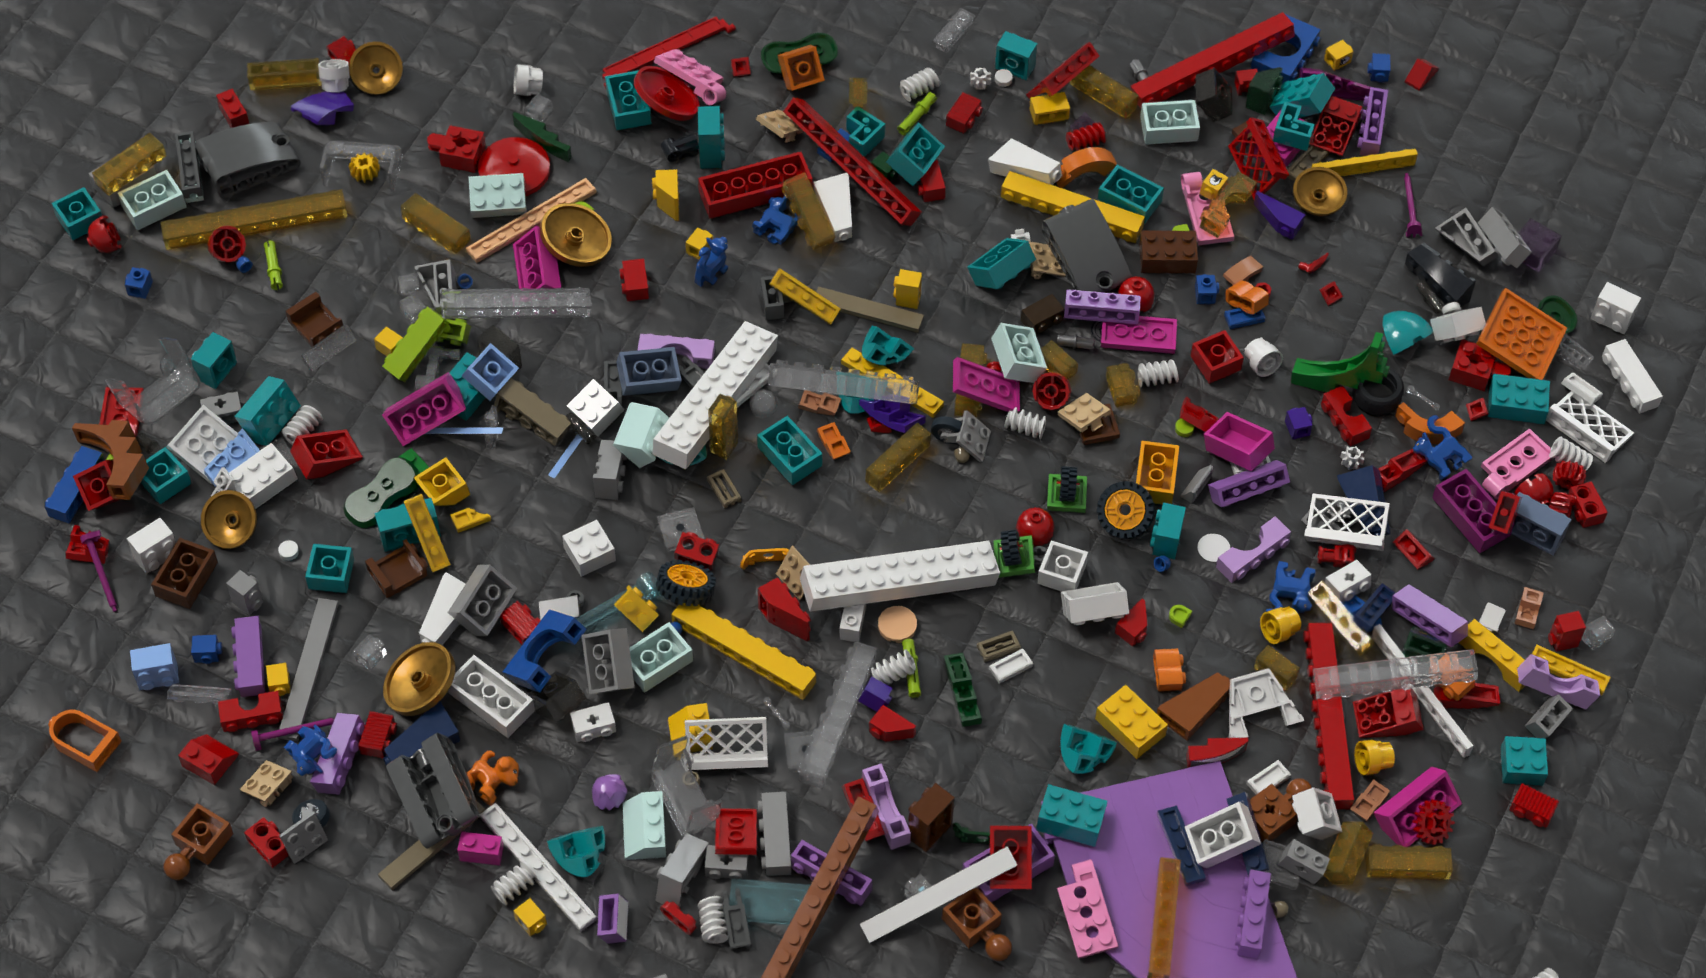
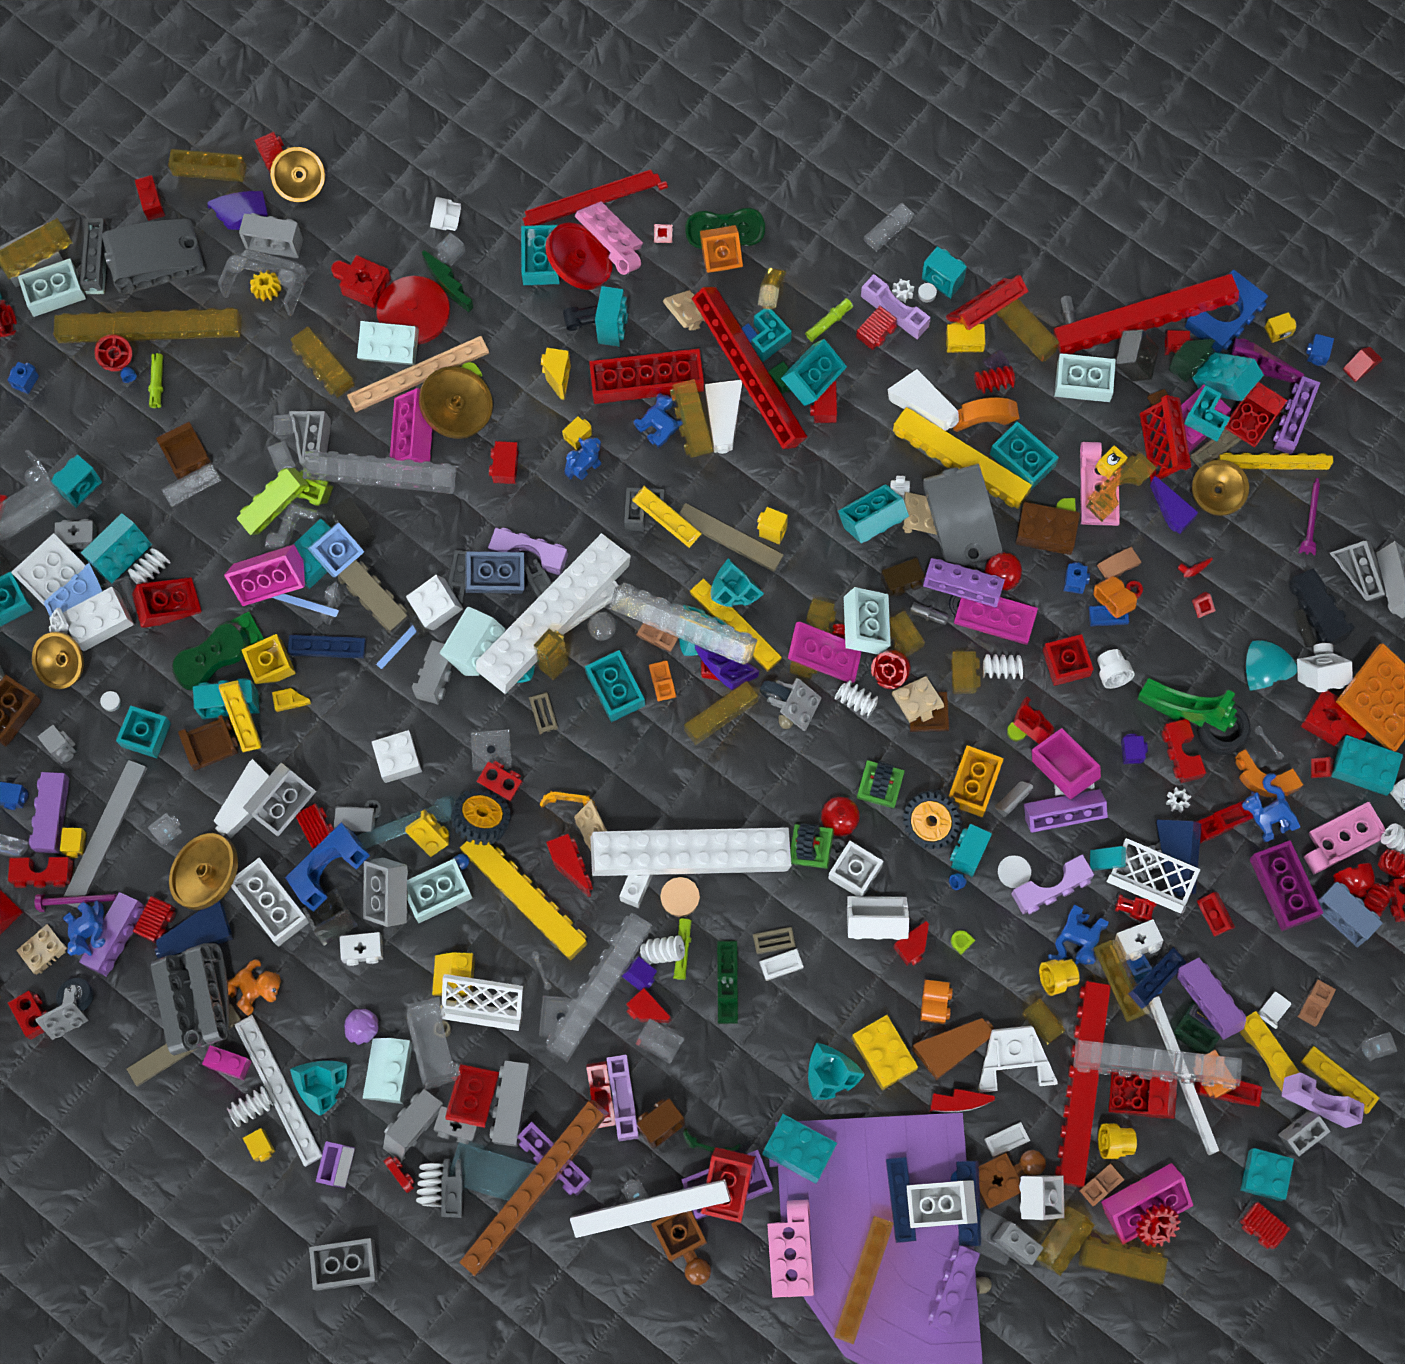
camera: 15 degrees right, 15 degrees up
white piece [318,59,350,92] -> none
yellow brick [374,327,403,356] -> none
blue hinge [457,274,473,289] -> none
white piece [900,68,940,102] -> none
red brick [1488,491,1523,534] -> none
red brick [1548,611,1586,652] -> none
none -> light grey brick [239,213,303,258]
none -> dark blue plate [287,635,366,658]
none -> clear brick [636,1019,684,1064]
none -> lavender arch [861,274,931,339]
none -> teal tile [1090,846,1126,871]

